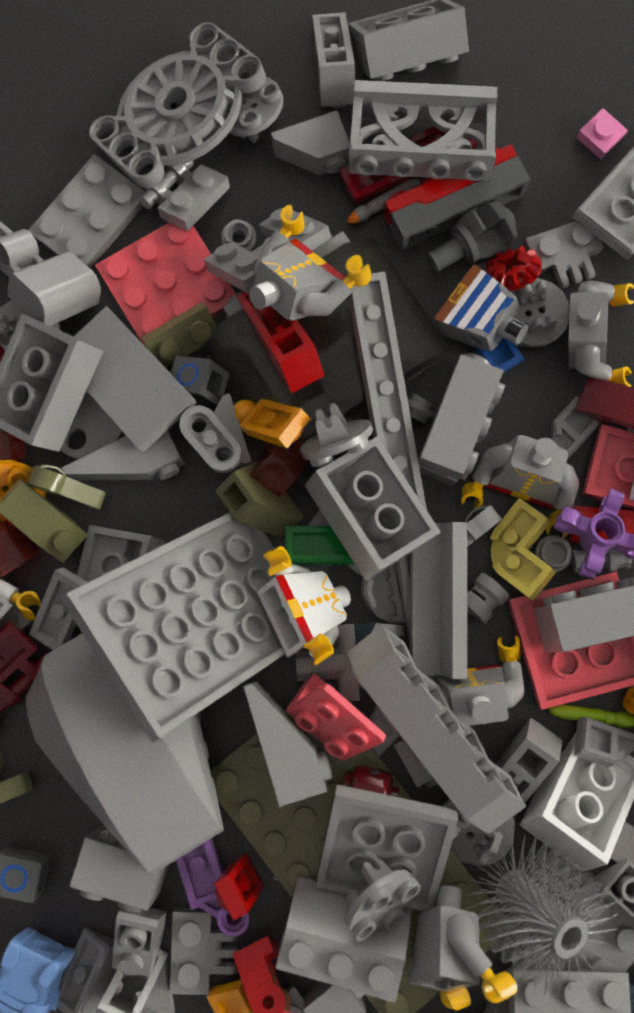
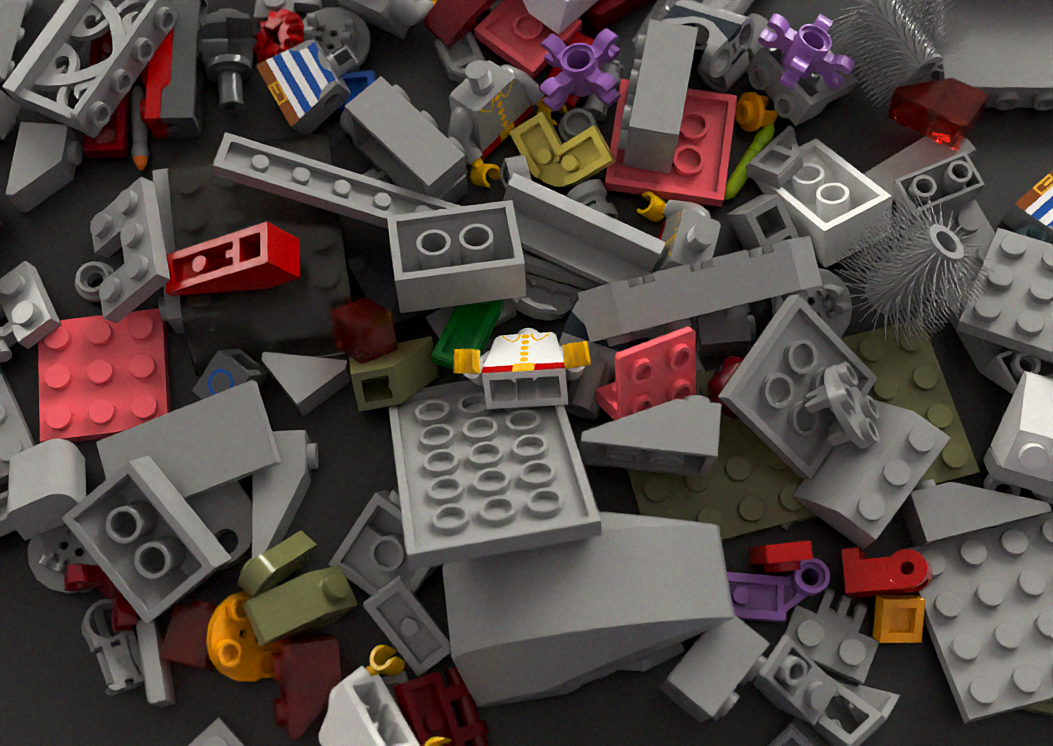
camera: 70 degrees left, 10 degrees down
olive plate [141,301,222,368] -> none
light grey plate [179,405,242,473] -> none
light orange plate [234,398,311,448] -> none
light grey torso [249,205,371,321] -> none
light grey plate [299,403,373,467] -> none
light grey torso [409,885,517,1011] -> none

